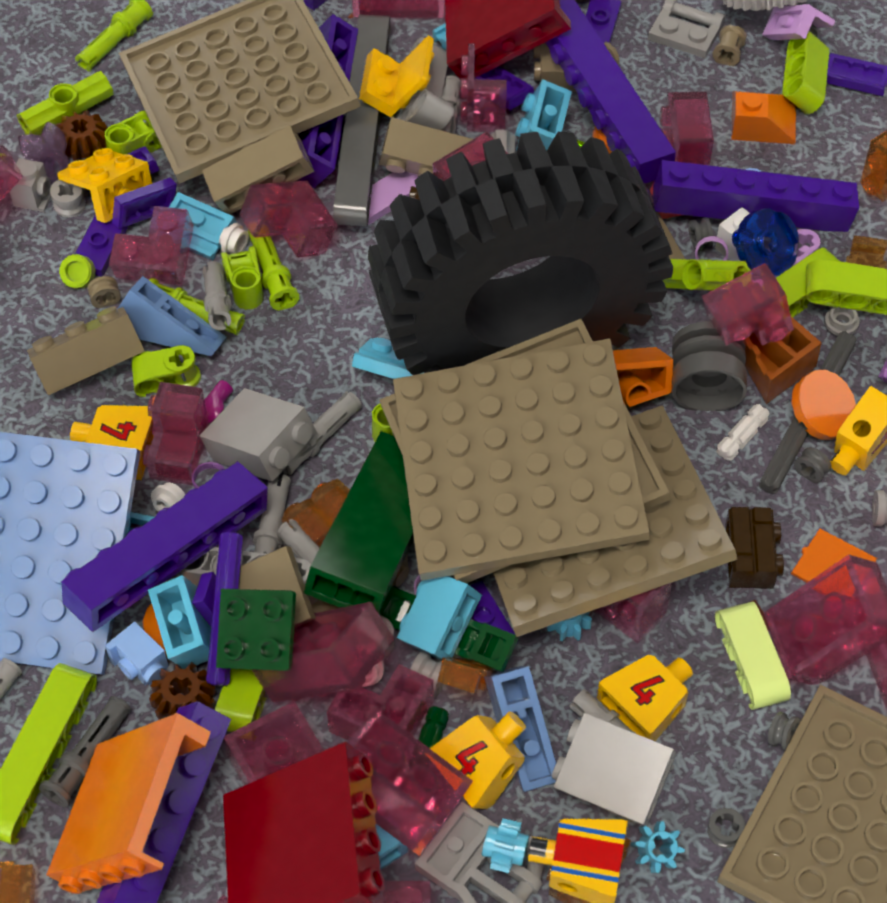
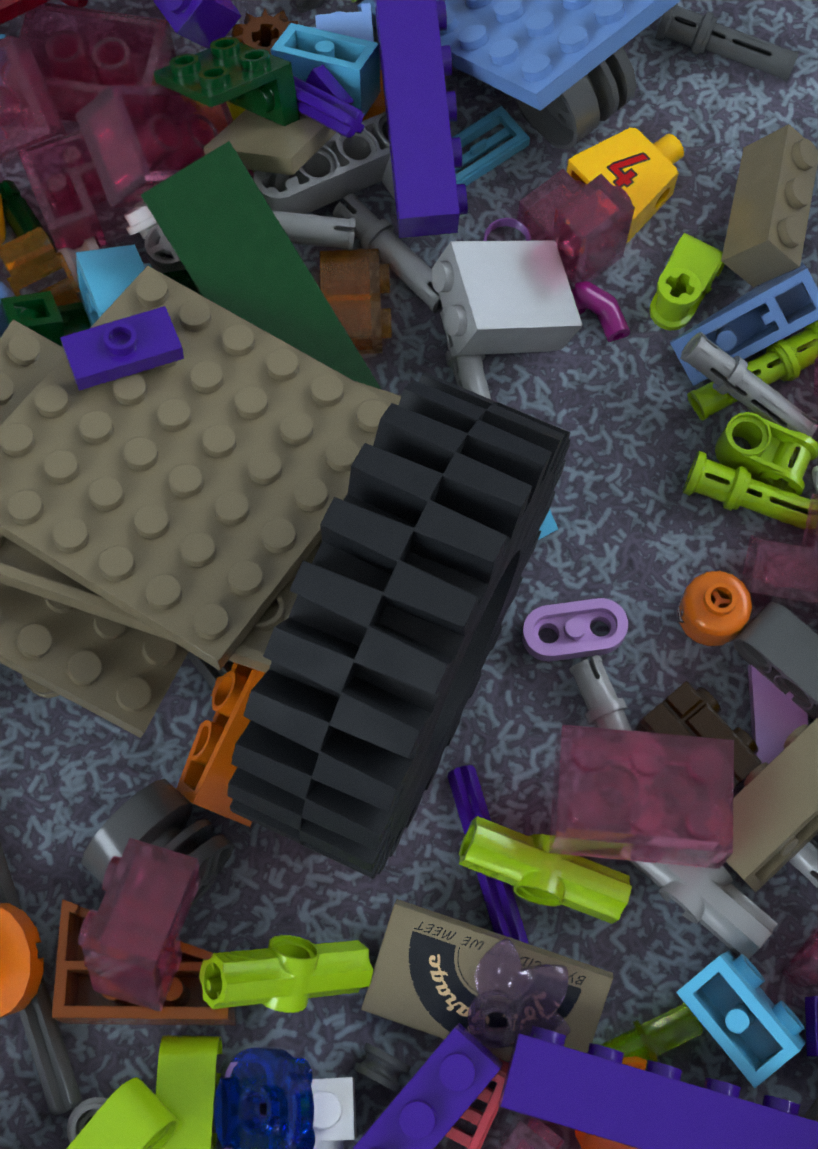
camera: 130 degrees right, 15 degrees up
white plate [151,482,185,512] -> none
lavender axle [695,236,728,261] -> none
white axle [716,404,770,461] -> none
none -> dark purple plate [60,306,184,391]
none -> orange head [677,571,752,646]

